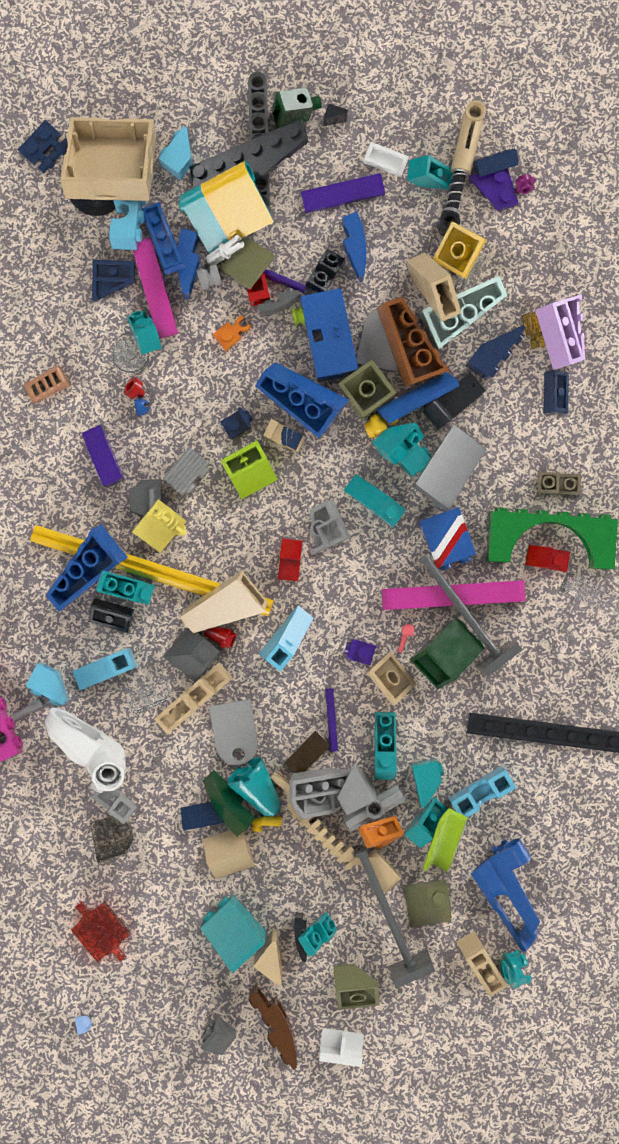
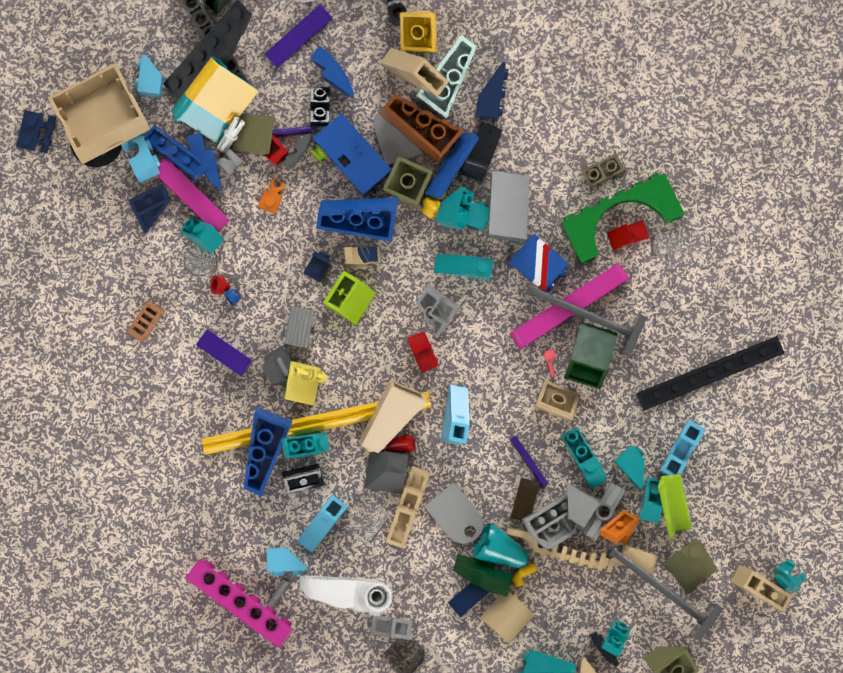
camera: 35 degrees left, 5 degrees down
dark purple bracket [344,638,376,665] -> none
blue panel [470,838,540,952] -> none
clear yellow plate [521,312,546,349] -> none
lavender wedge [535,294,585,370] -> none
dark blue slope [543,370,569,414] -> none

